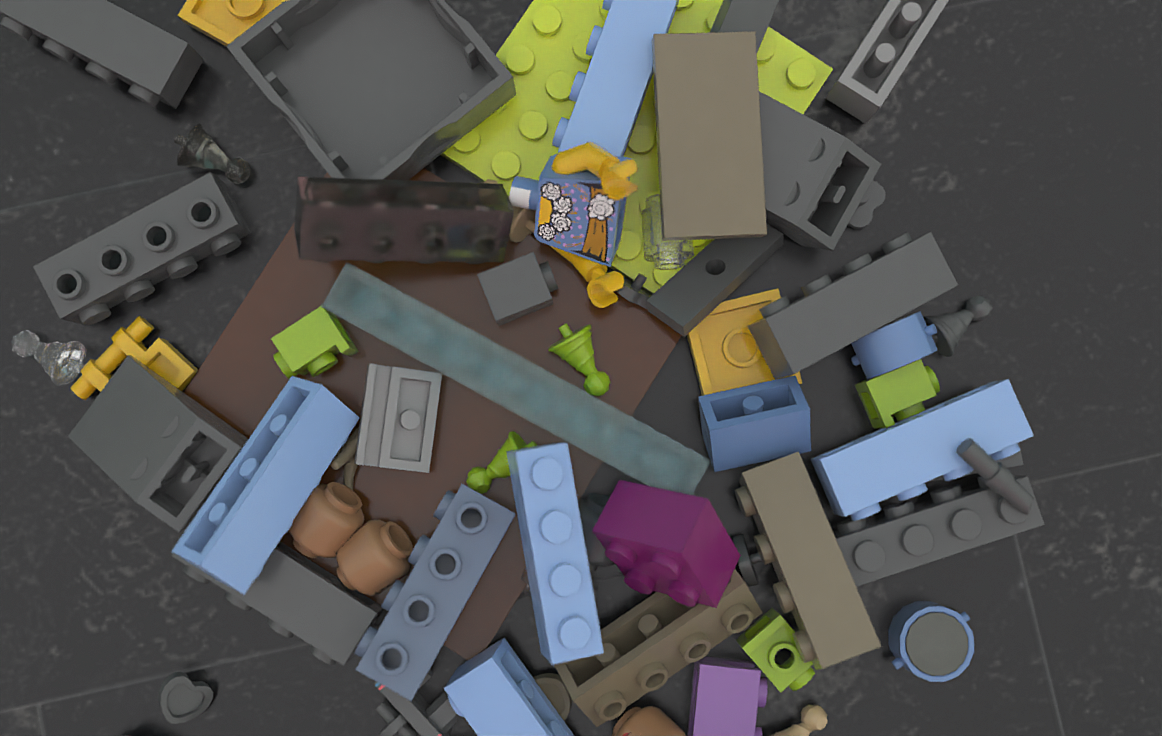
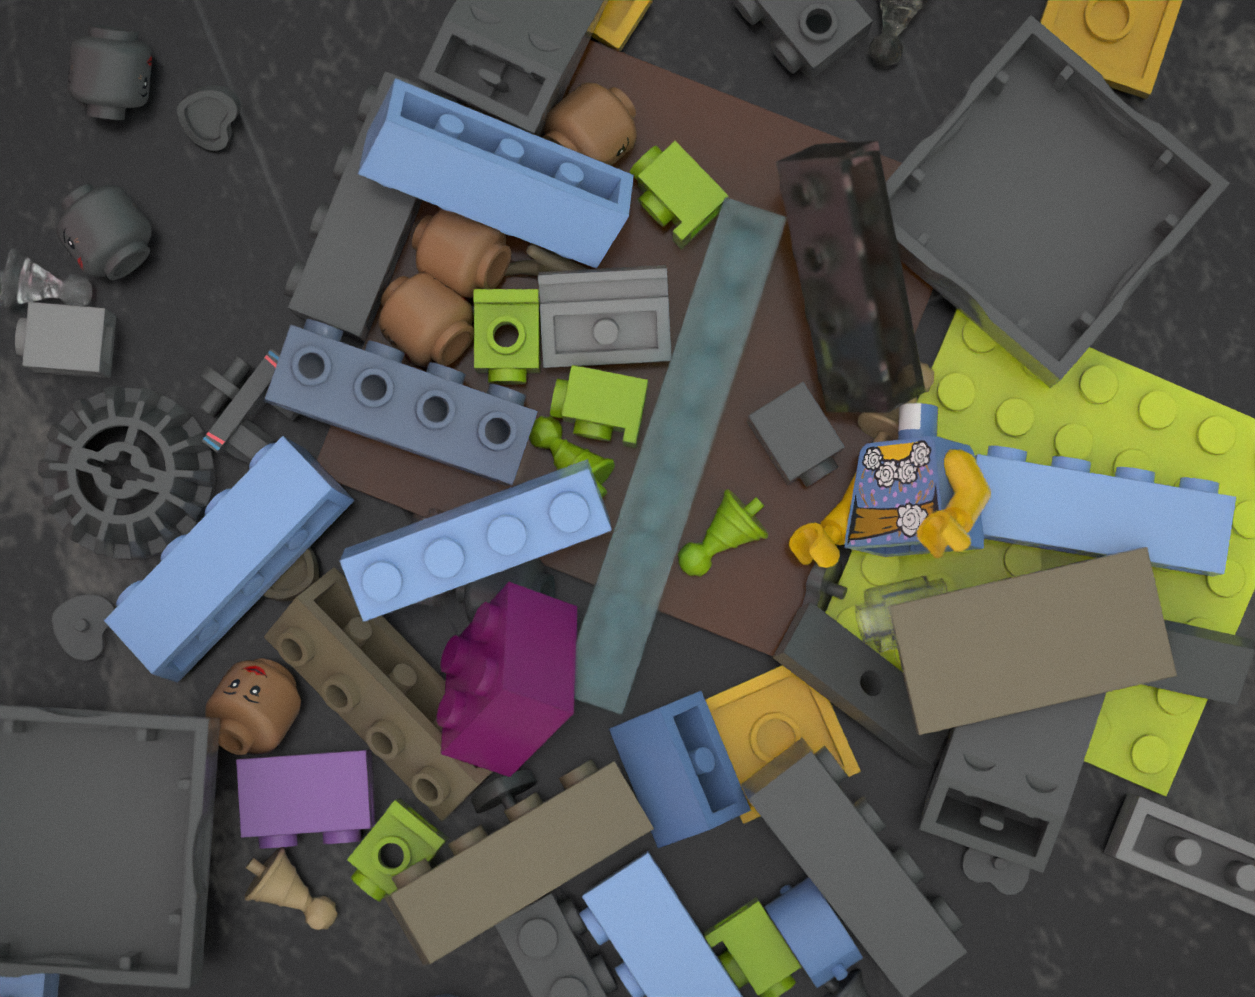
camera: 90 degrees right, 0 degrees up
none -> lime brick [474,289,541,385]
none -> medium nougat head [542,82,637,166]
none -> lime brick [550,365,648,448]

